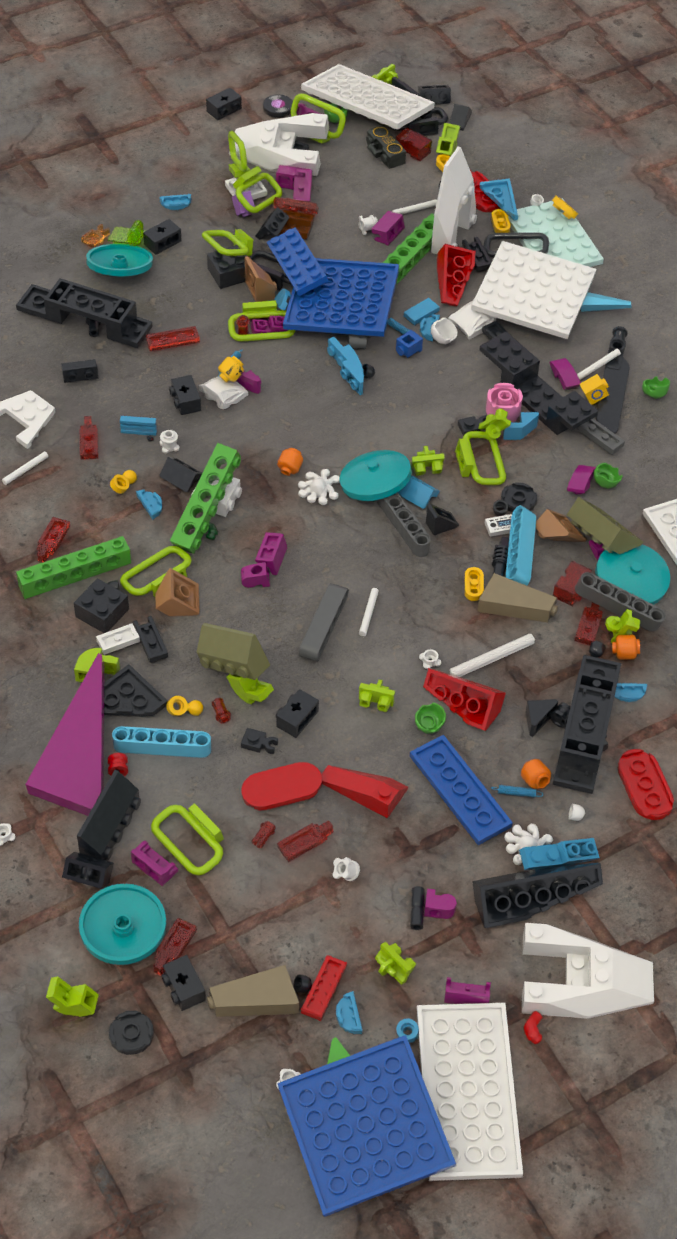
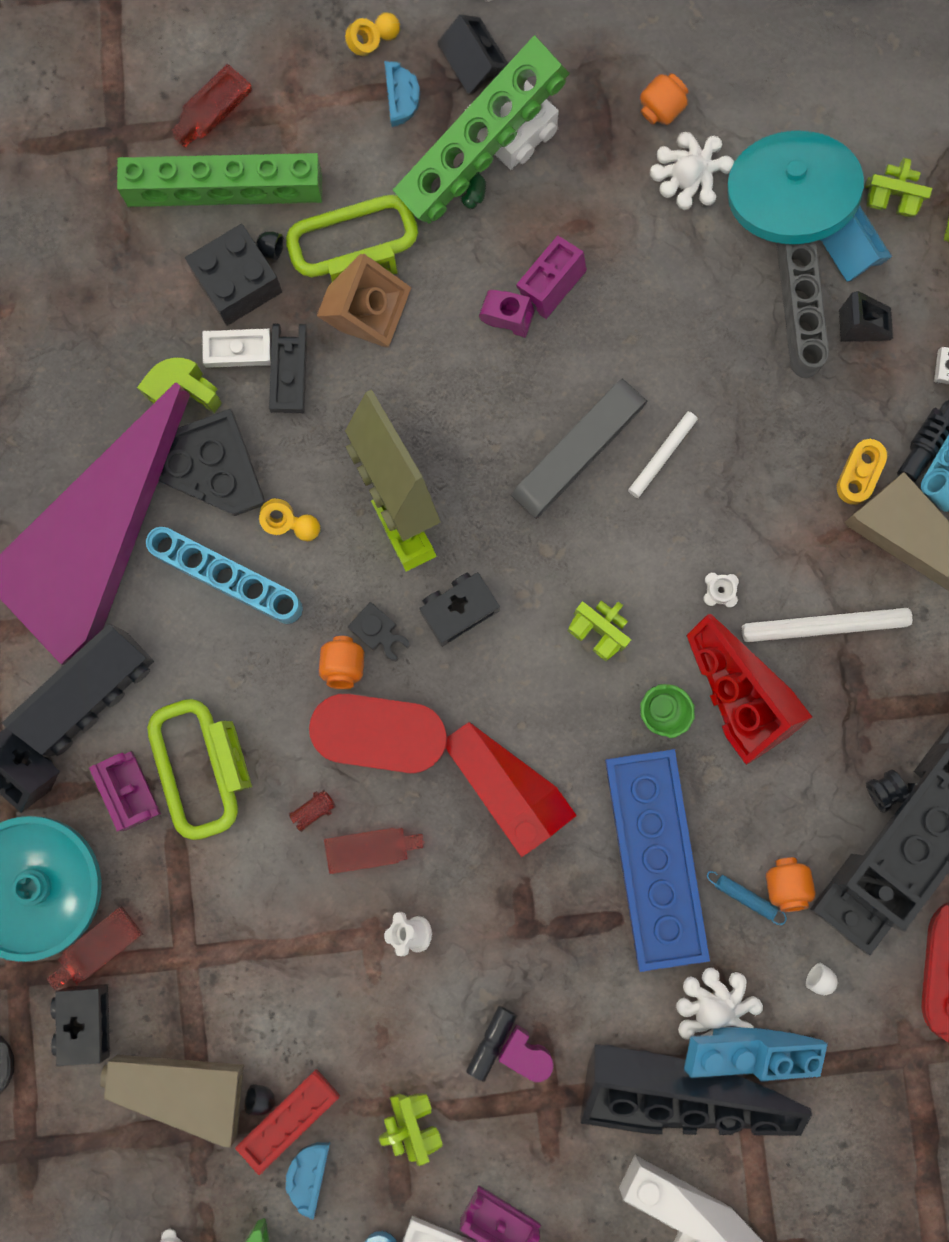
camera: 25 degrees right, 30 degrees up
red wheel [108,753,128,776] -> none
clear red pin [211,698,231,724] -> none
black slope [526,699,558,737] -> none
none -> orange head [318,636,365,689]

